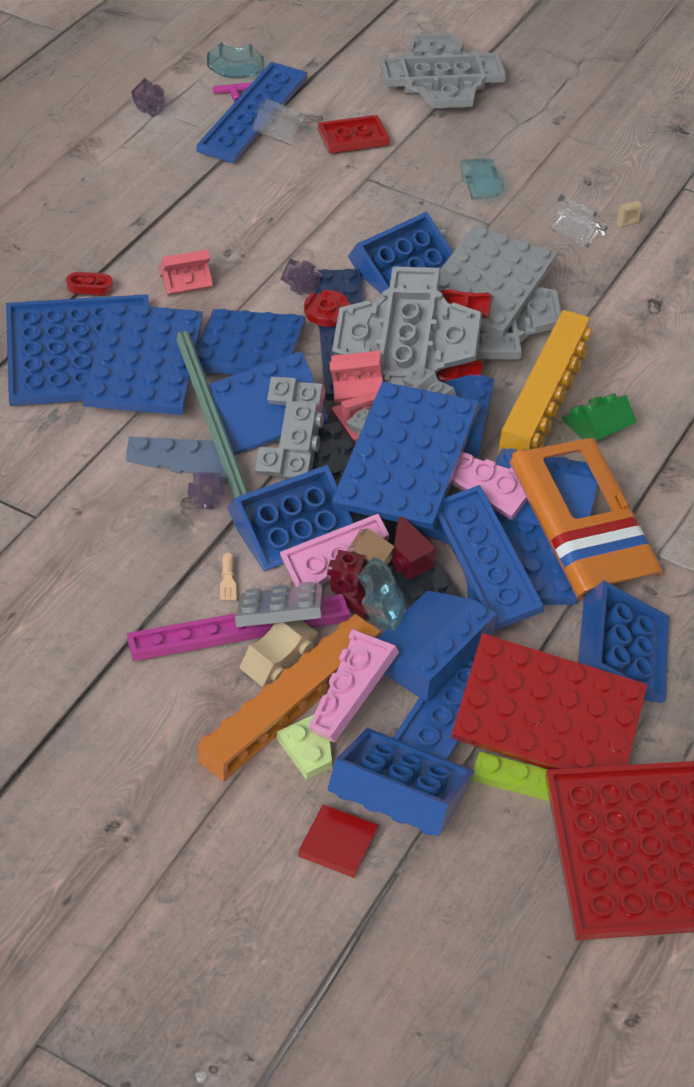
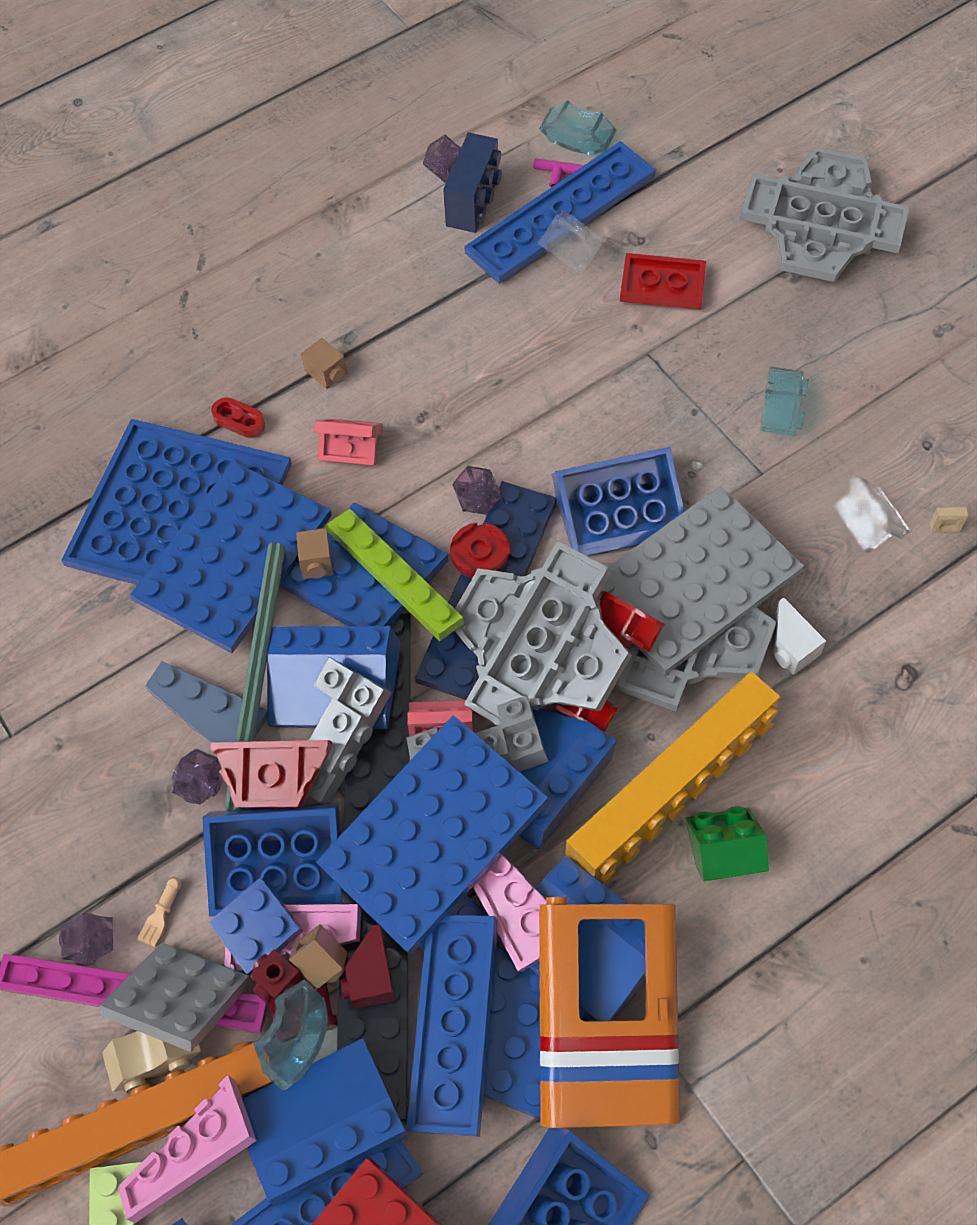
camera: 30 degrees right, 15 degrees up
coral bracket [330,350,383,404] -> none
none -> clear purple brick [59,913,113,966]
none -> plate [209,877,304,975]
none -> wing [210,740,332,808]
none -> medium nougat brick [296,528,333,579]
none -> medium nougat brick [301,338,347,389]
none -> lime plate [326,509,464,641]
none -> dark blue brick [443,132,502,233]
none -> white slope [773,598,826,675]

